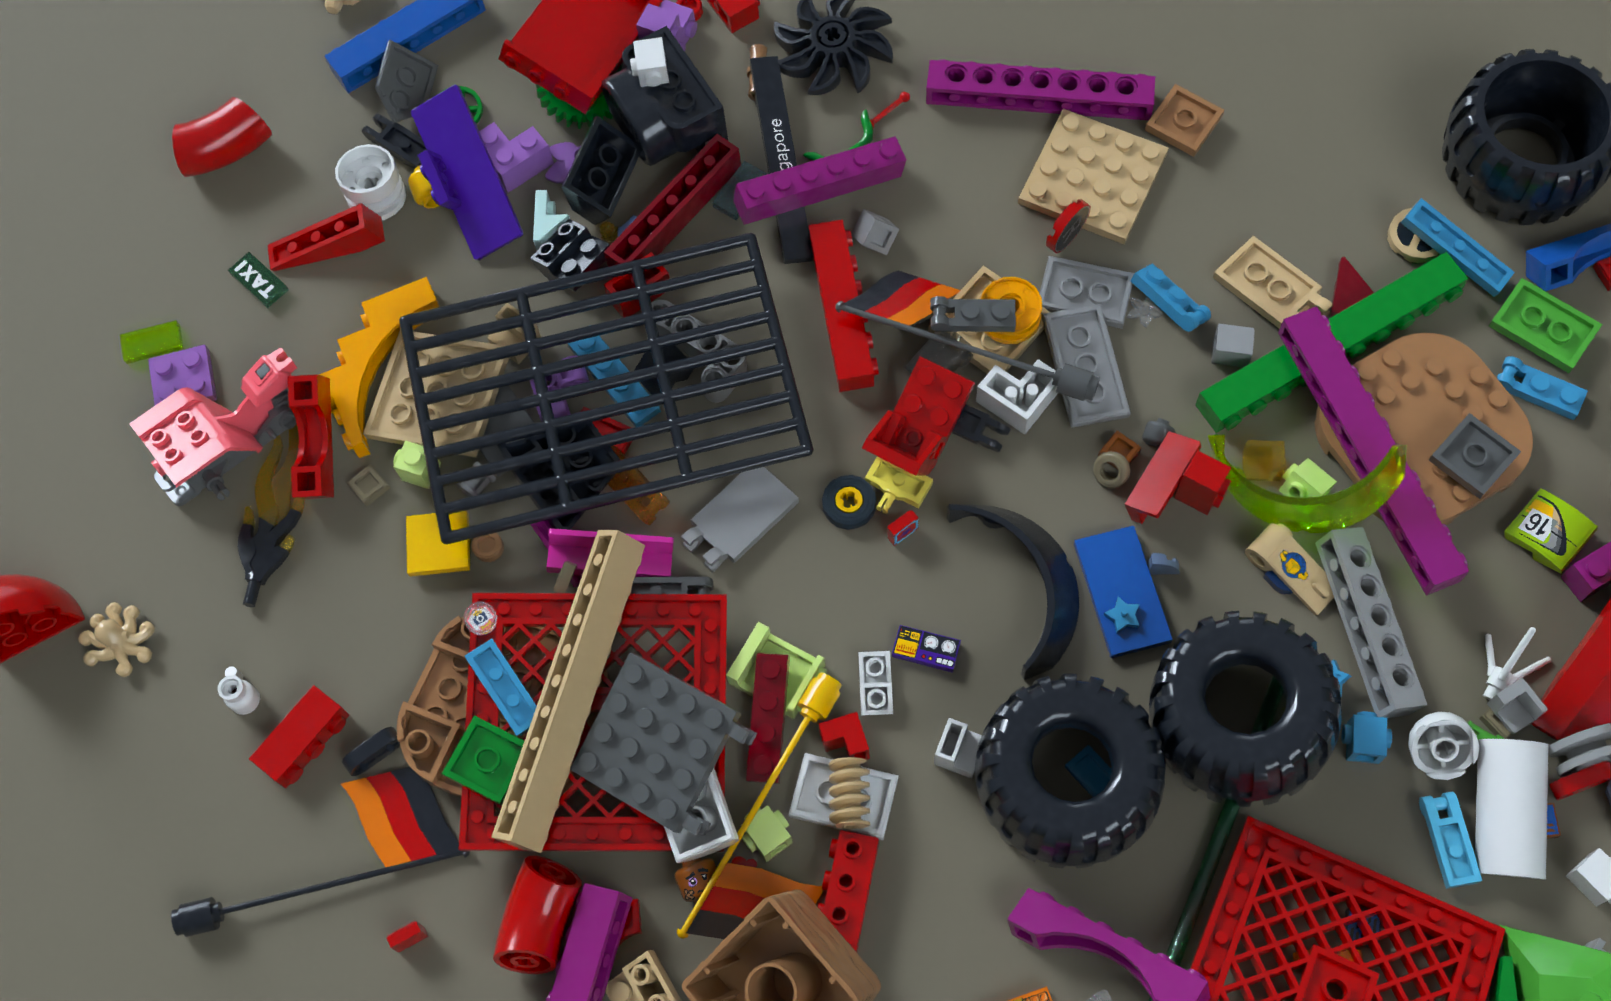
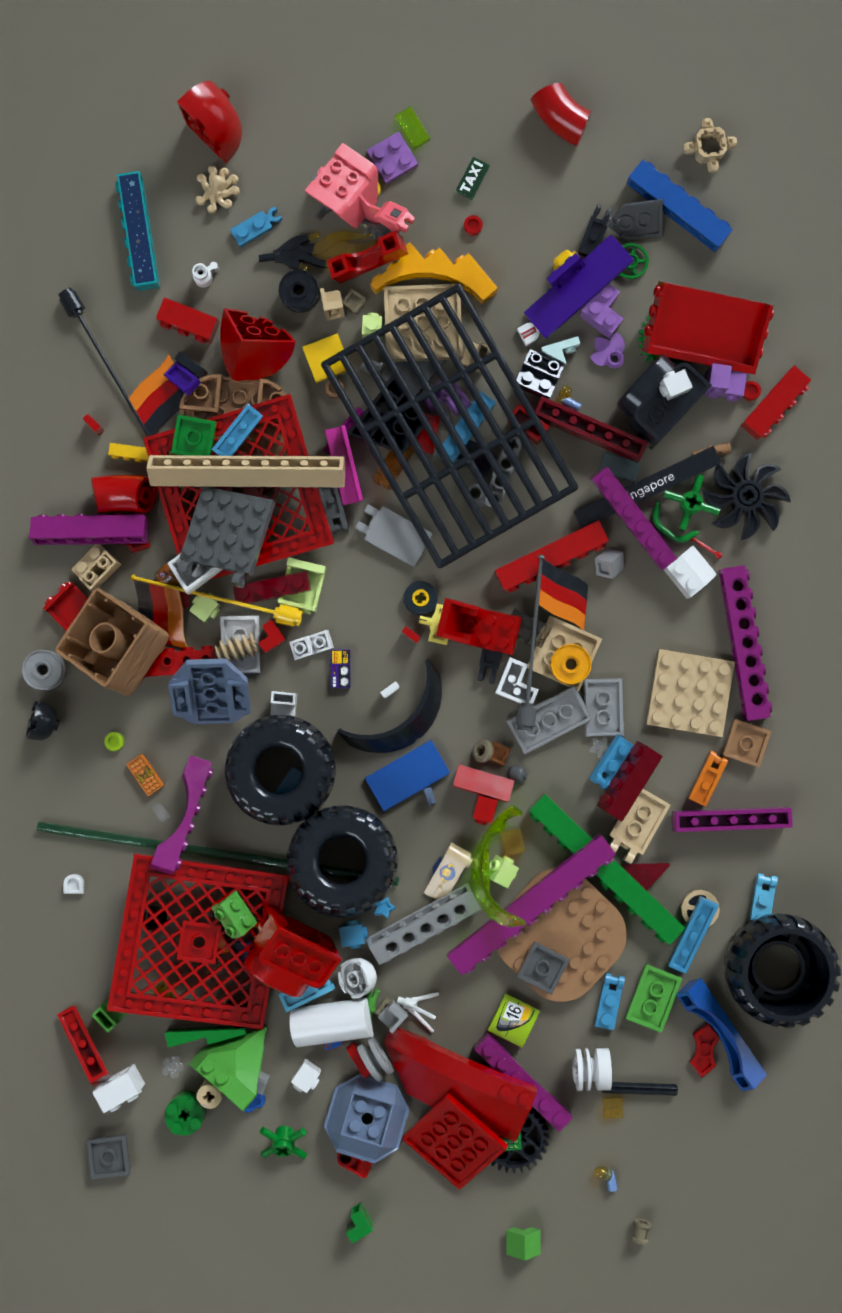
camera: 65 degrees right, 20 degrees up
red slope [267,203,385,271] -> none
white wheel [335,144,406,220] -> none
clear tile [464,602,497,635] -> none
dark tan tile [553,560,577,593] -> none
black slope [561,116,642,226] -> none
dark grey plate [930,296,1016,332] -> none
tile [1046,199,1091,253] -> none
dark azure piece [1104,596,1140,633] -> none
light grey panel [1211,323,1255,367] -> none
none -> yellow piece [108,443,171,463]
none -> dark blue brick [115,171,160,292]
none -> dark purple tile [163,361,201,396]
none -> sand blue piece [168,658,251,724]
none -> bright green bracket [211,891,258,939]
none -> red brick [220,308,296,381]
none -> dark azure plate [230,207,283,248]
none -> red brick [244,906,342,998]
none -> black wheel [278,269,320,313]
none -> tan panel [320,288,345,321]
none -> white tile [380,681,400,698]
none -> red tile [464,215,483,236]
none -> white tile [517,323,539,346]
none -> dark red brick [596,741,663,822]
none -> green bar [663,474,720,531]
none -> white slope [664,546,717,599]
none -> magenta brick [671,807,793,832]
none -> orange plate [688,750,728,807]
none -> medium azure plate [749,873,778,920]

